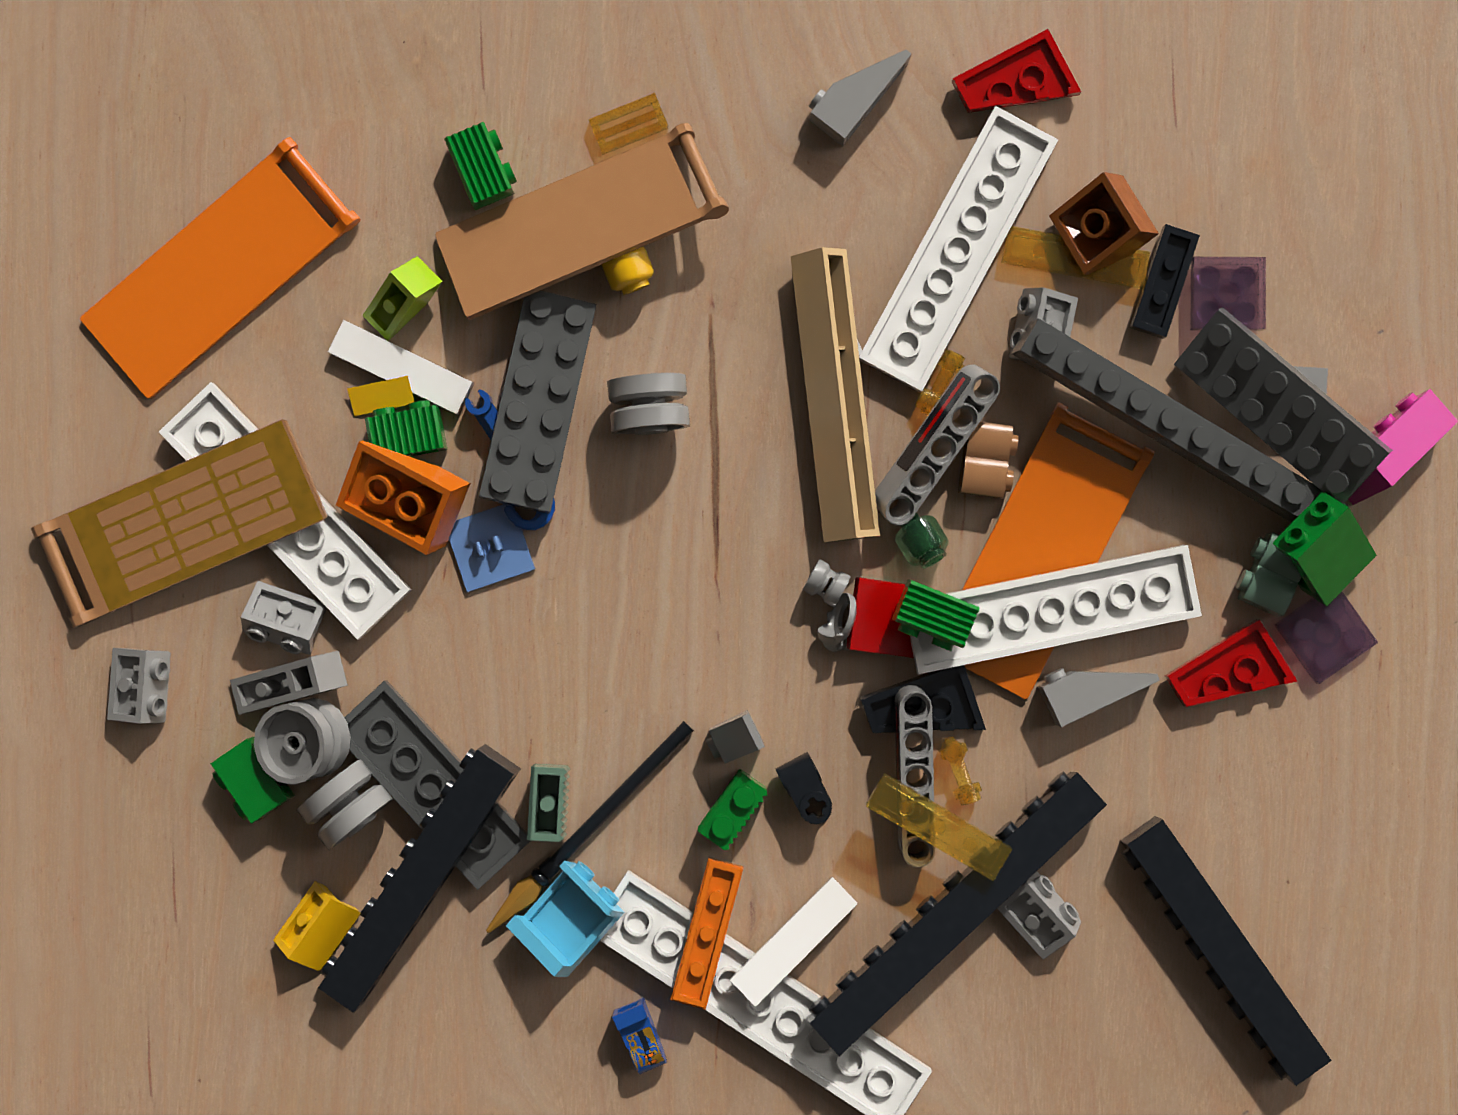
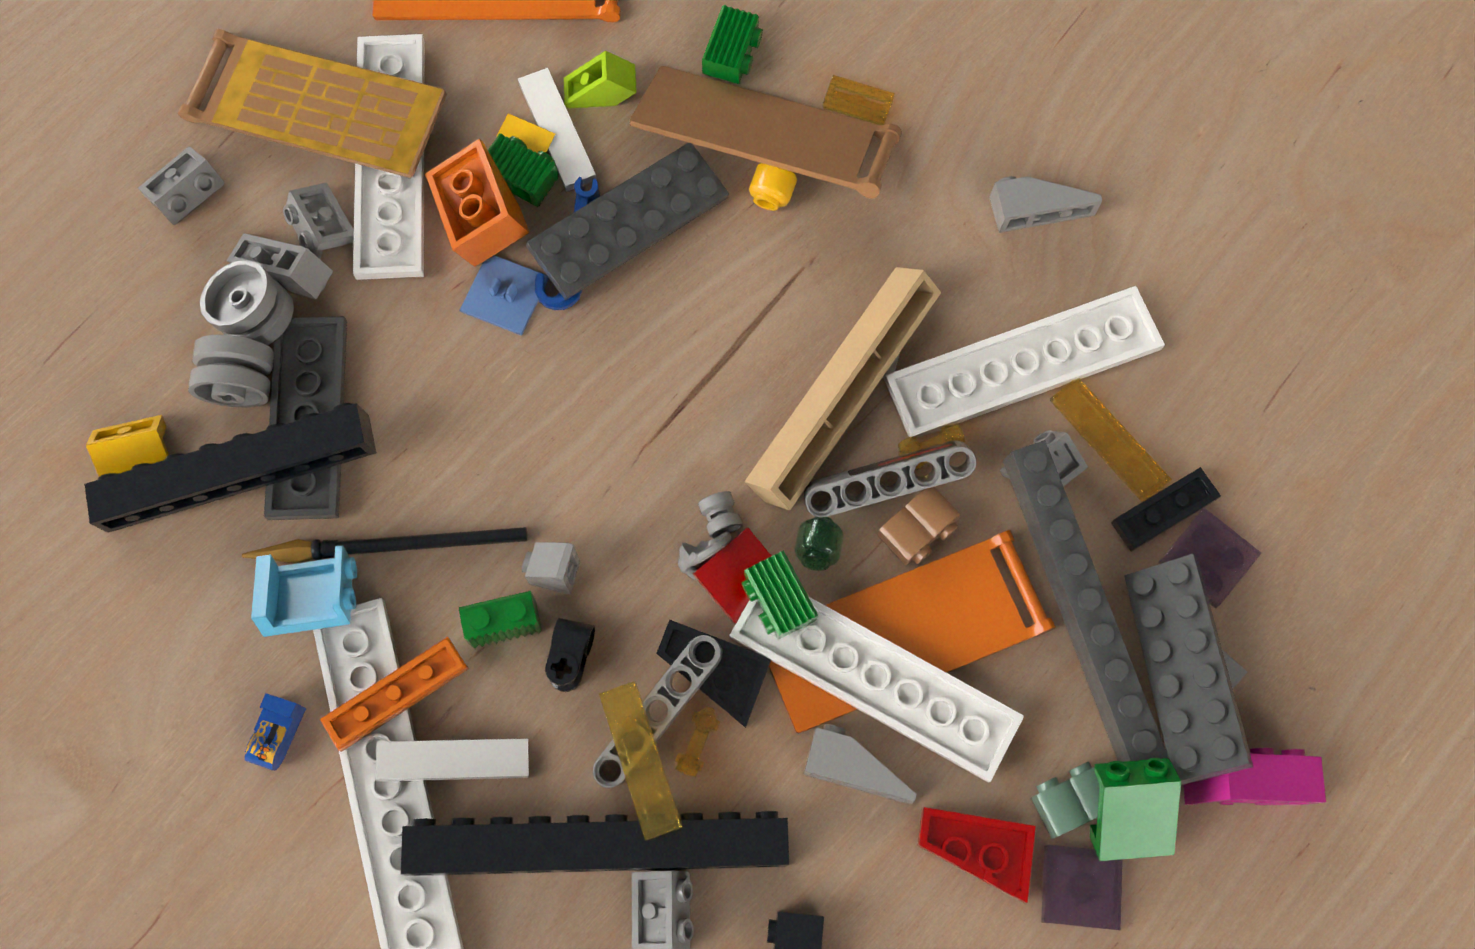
camera: 40 degrees right, 15 degrees down
green brick [210,737,295,824] -> none
sand green brick [527,764,570,842] -> none
light grey wheel [607,373,690,435] -> none
red wing [952,29,1082,113] -> none
dark orange slope [1049,172,1159,275] -> none

